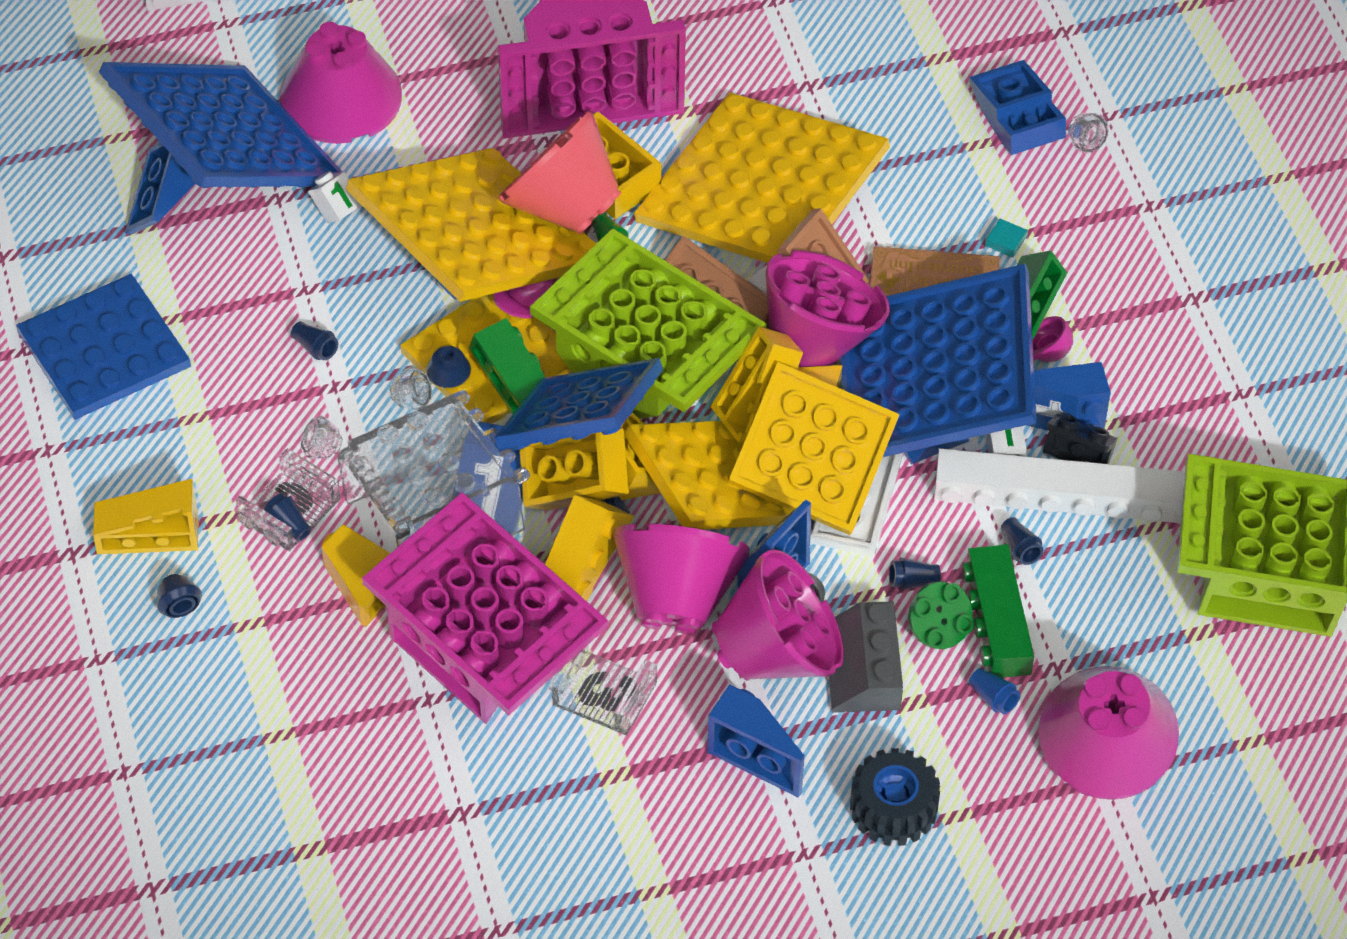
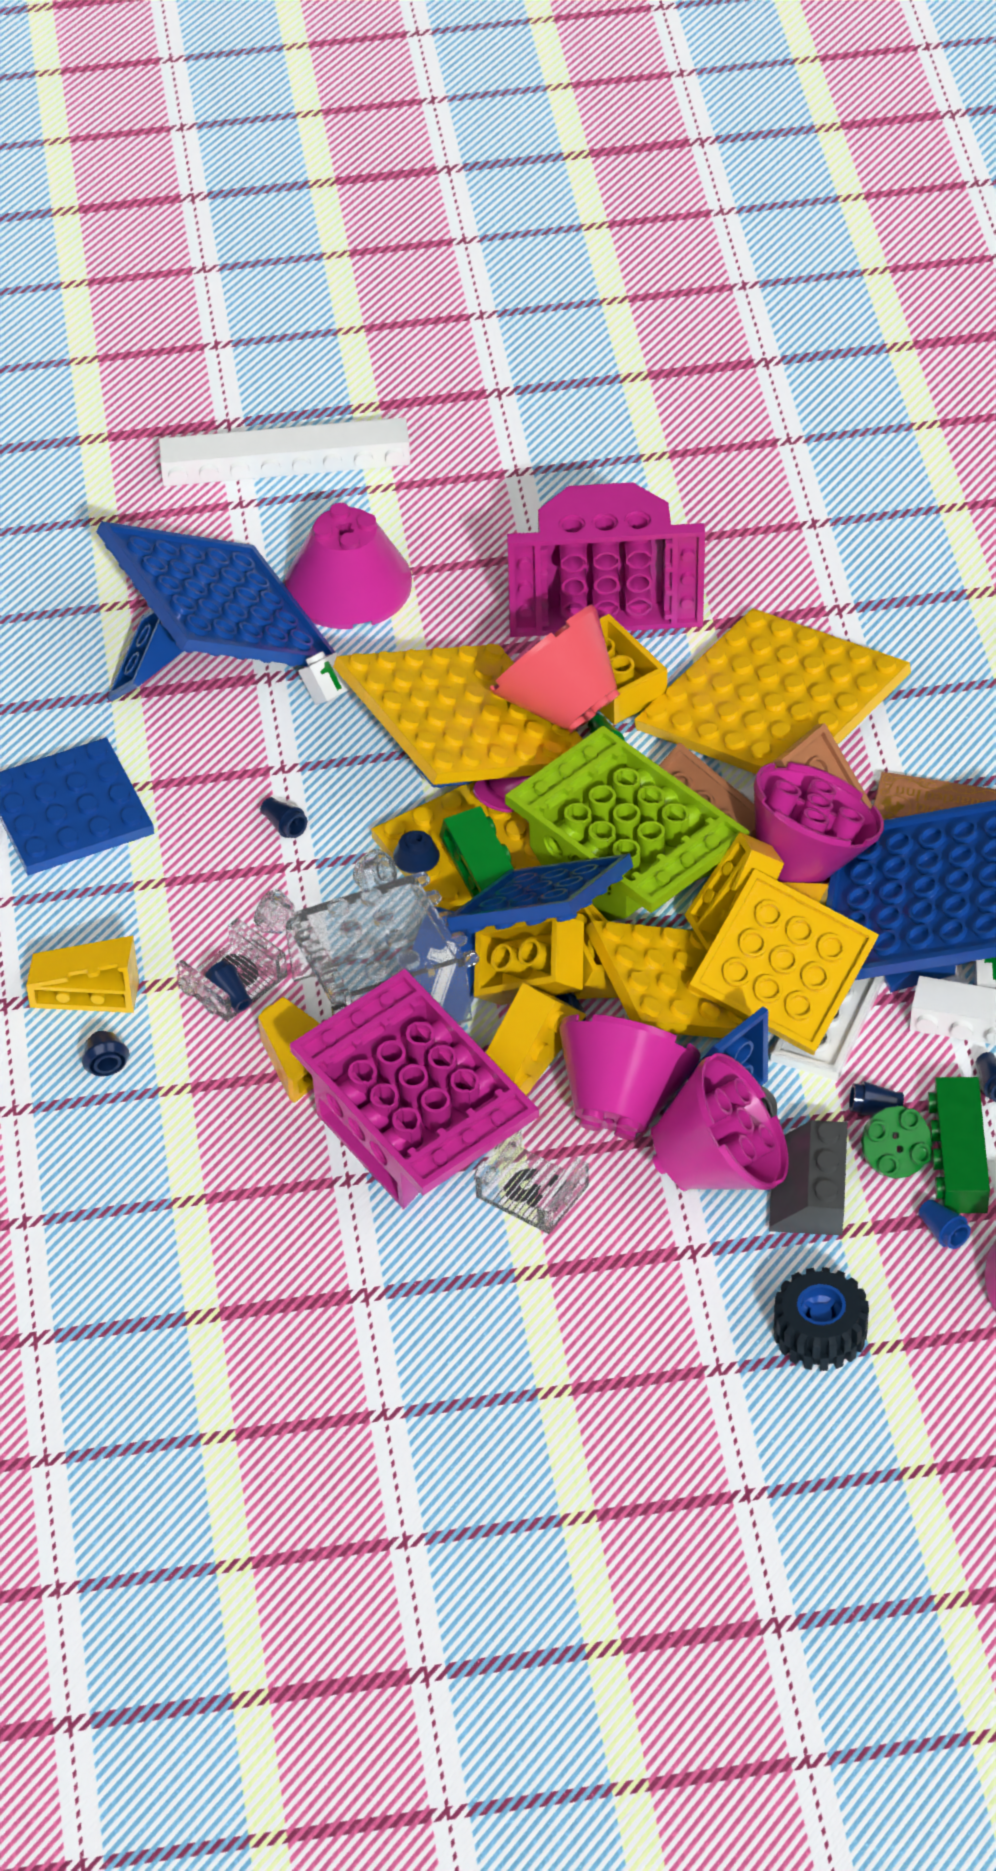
camera: 10 degrees right, 5 degrees down
blue slope [707,684,805,798] -> none

